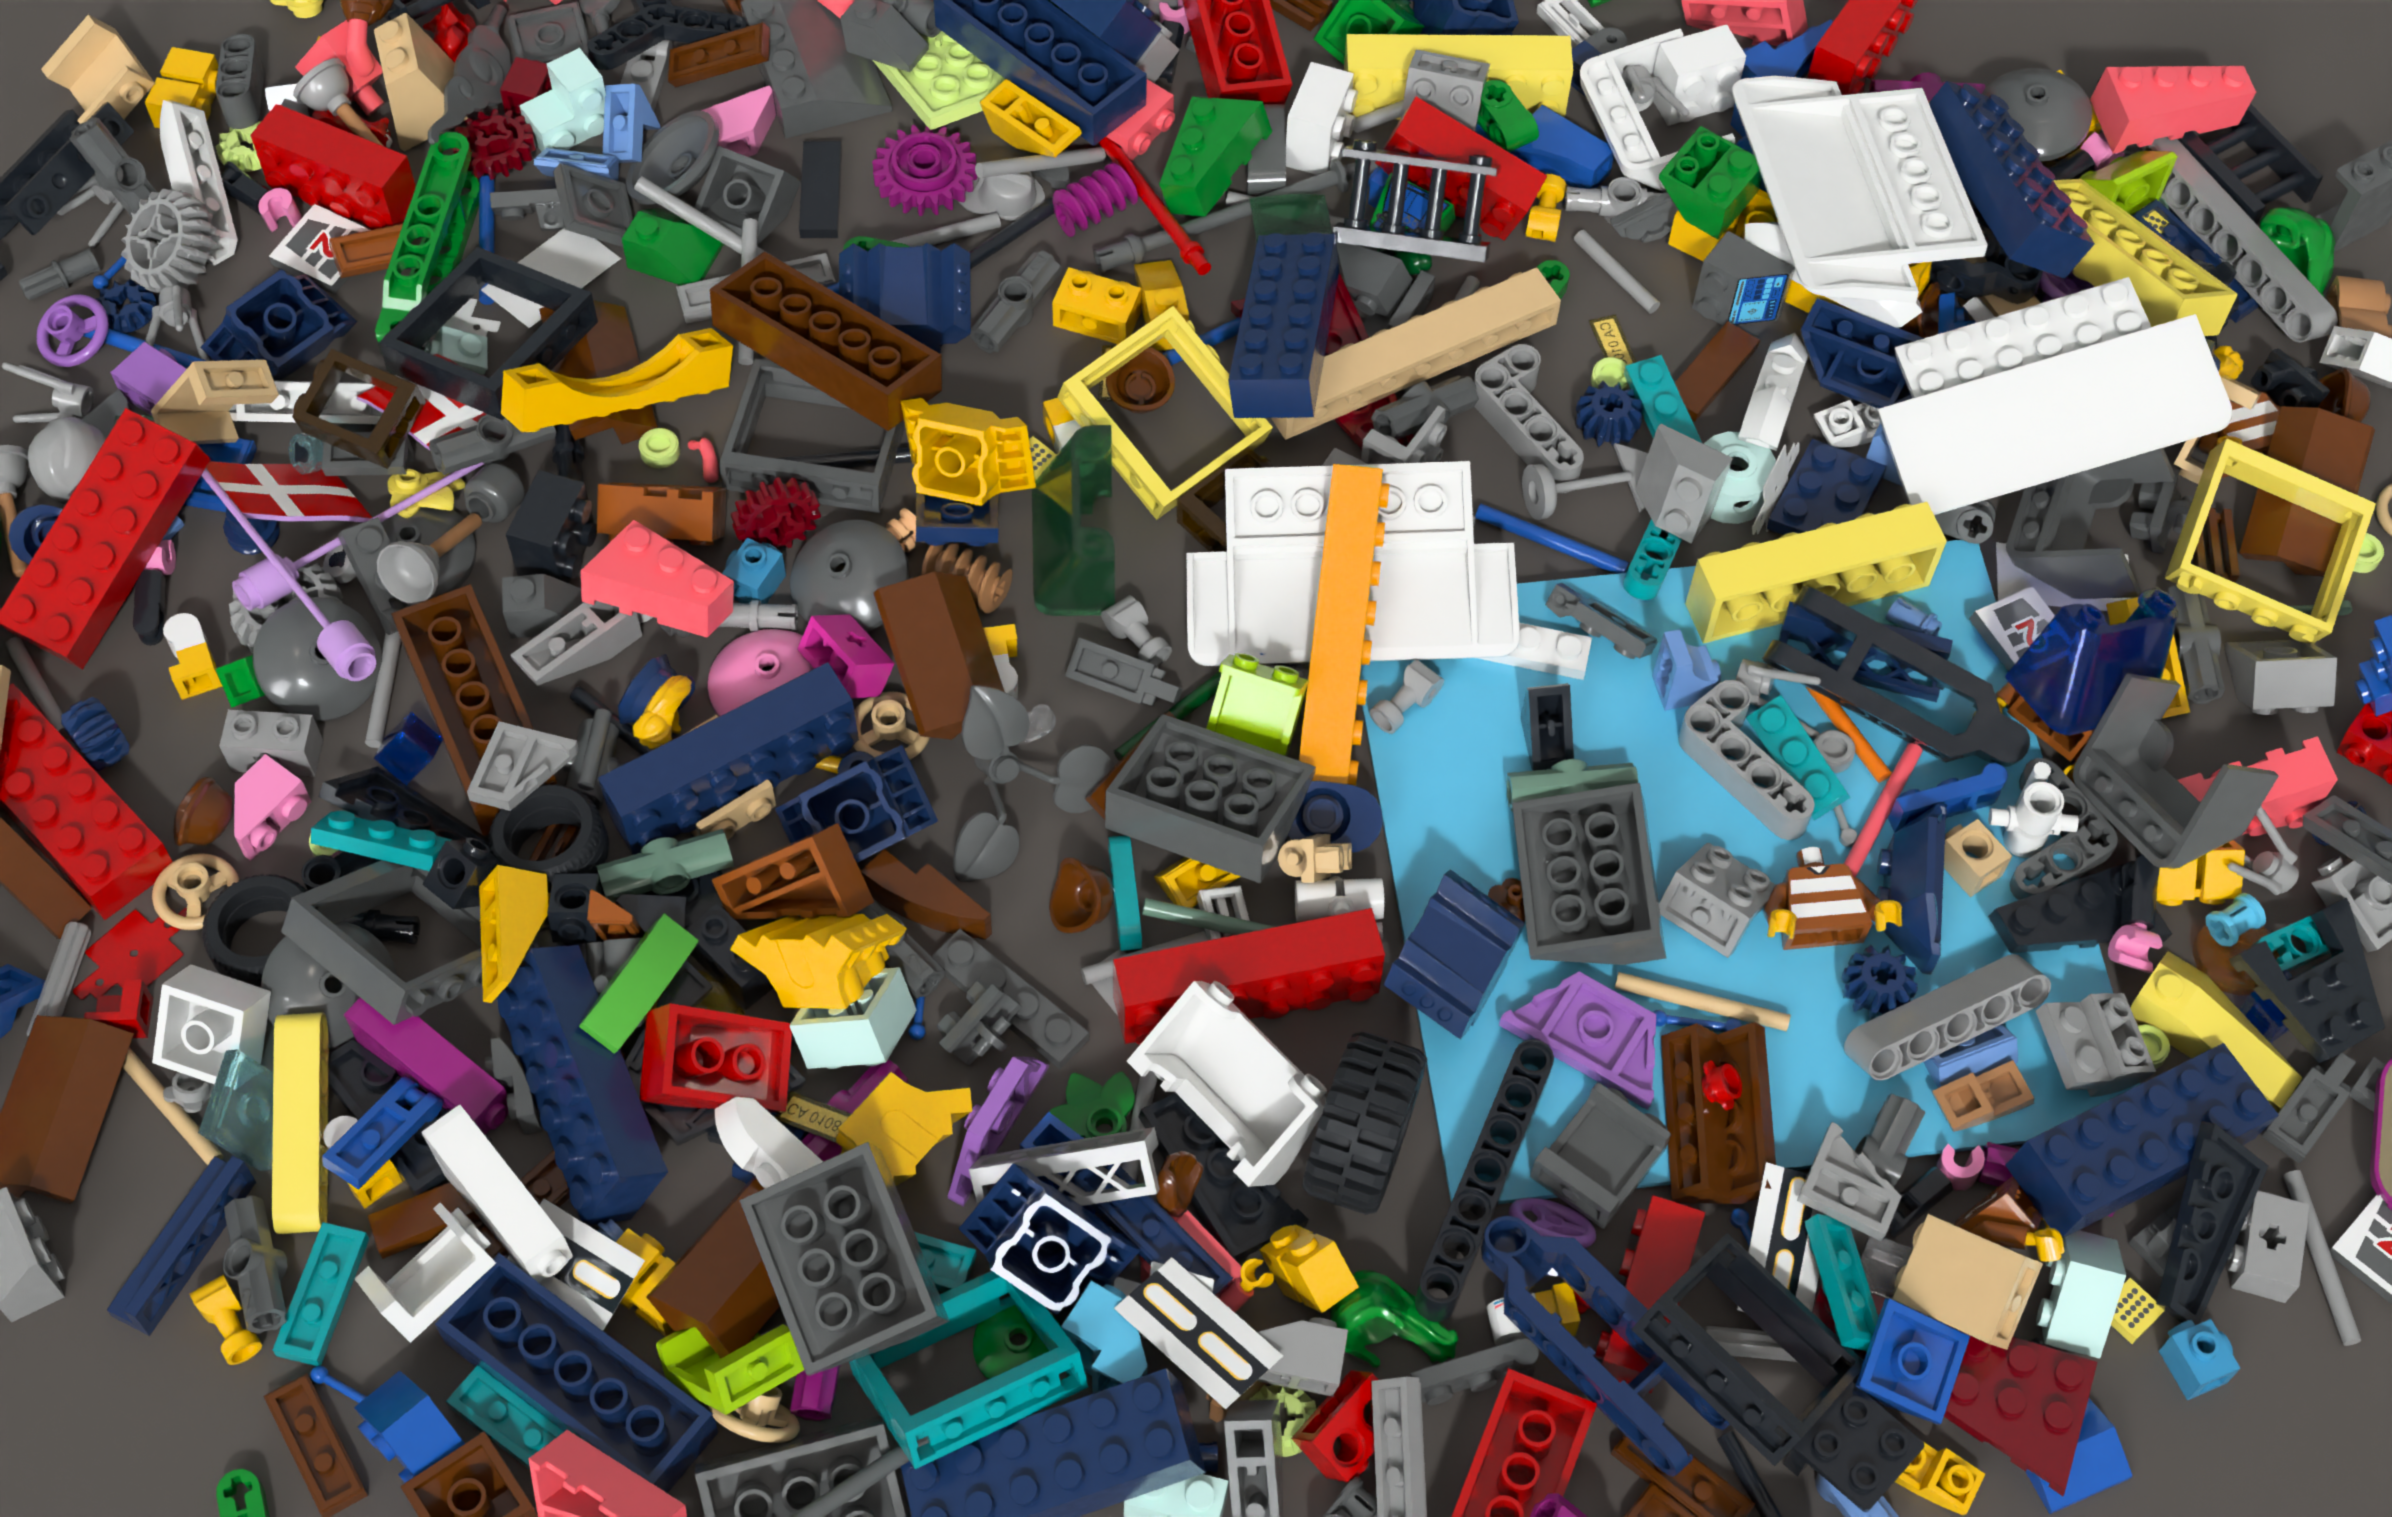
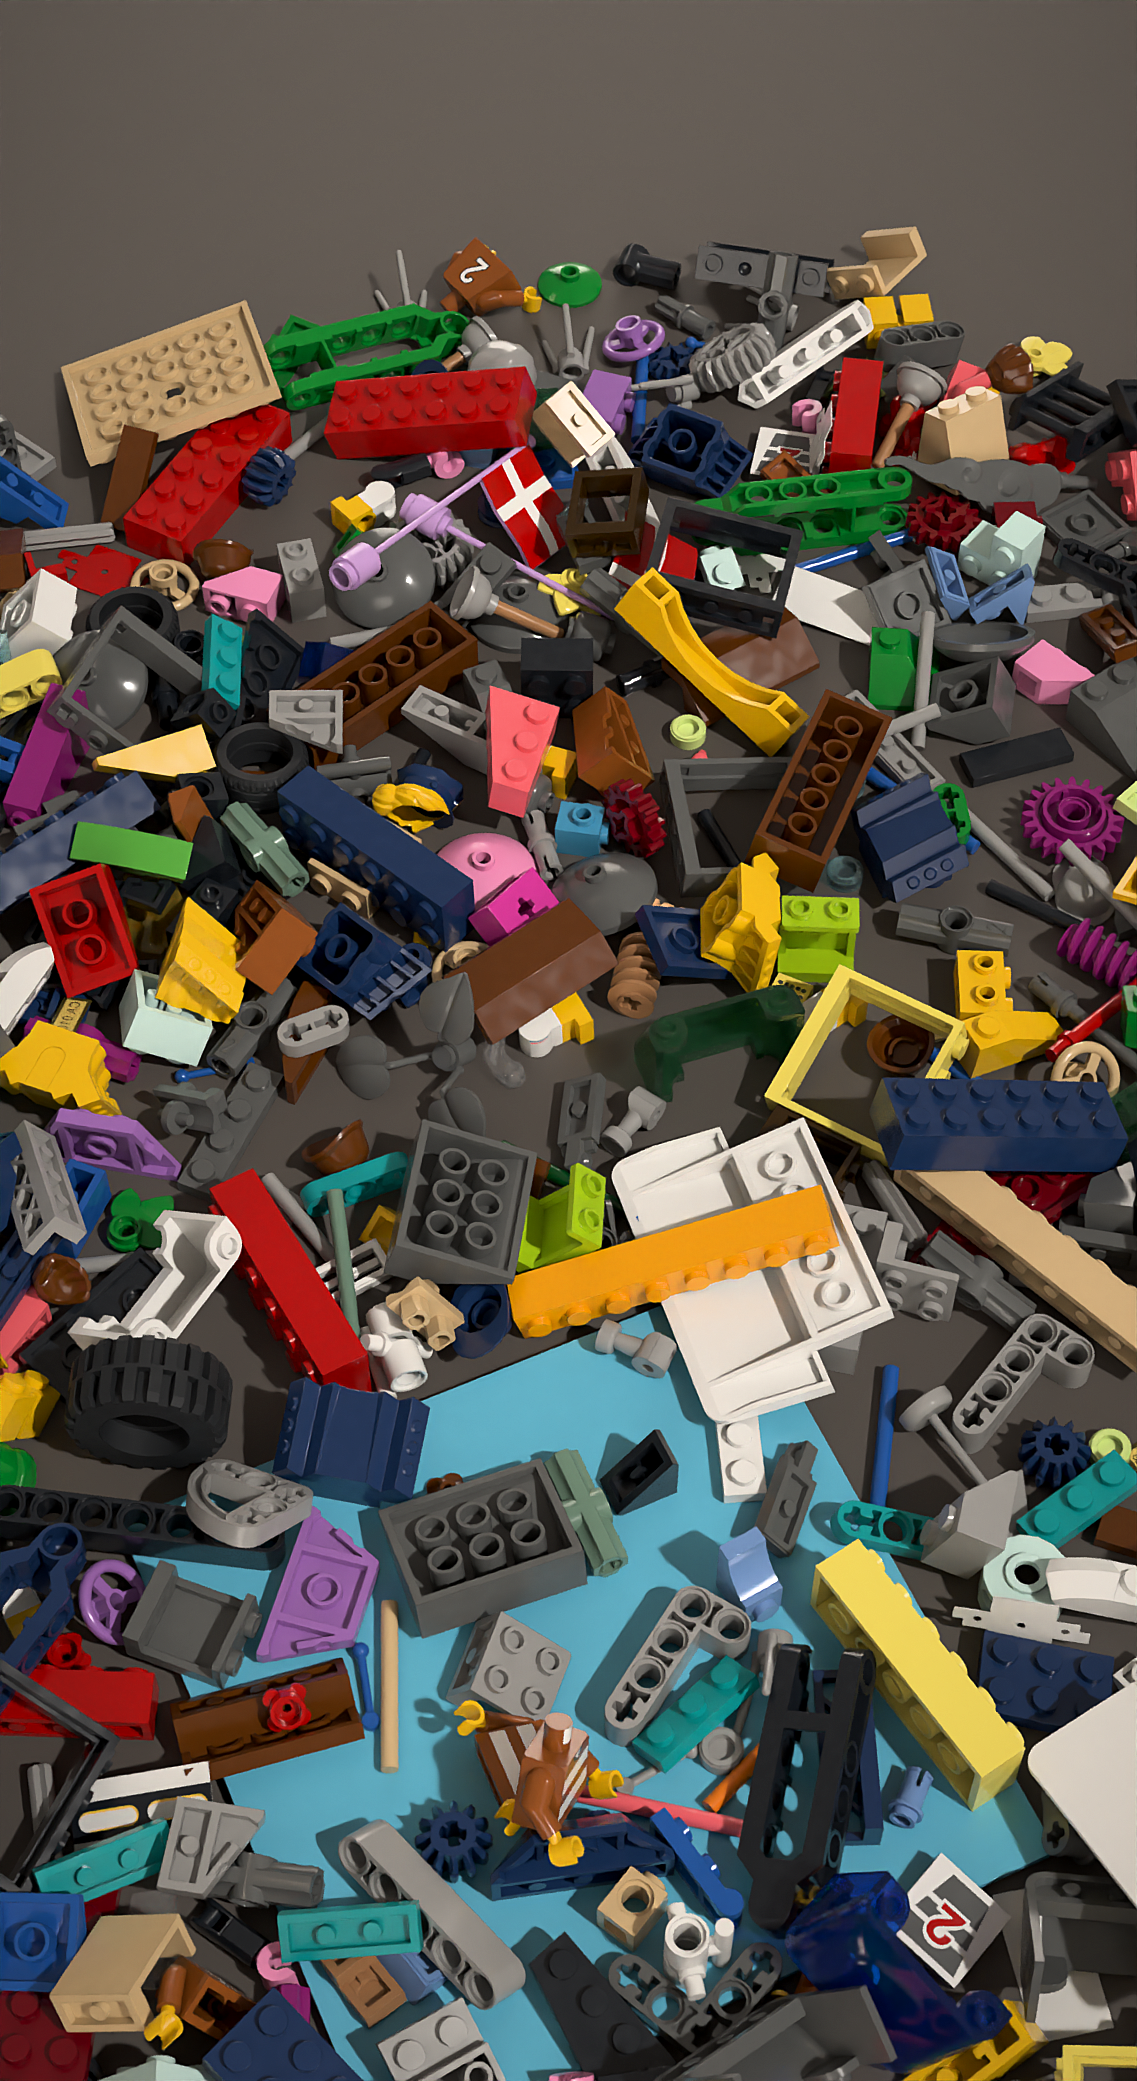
camera: 75 degrees right, 5 degrees down
none -> light grey beam [186,1459,313,1548]
none -> light grey beam [277,1005,350,1058]
none -> teal plate [277,1900,424,1963]
none -> dark orange torso [512,1712,624,1867]
none -> lime panel [777,895,860,983]
none -> white piece [809,400,832,474]
none -> light grey axle [862,1159,928,1251]
none -> tan piece [1050,1041,1120,1102]

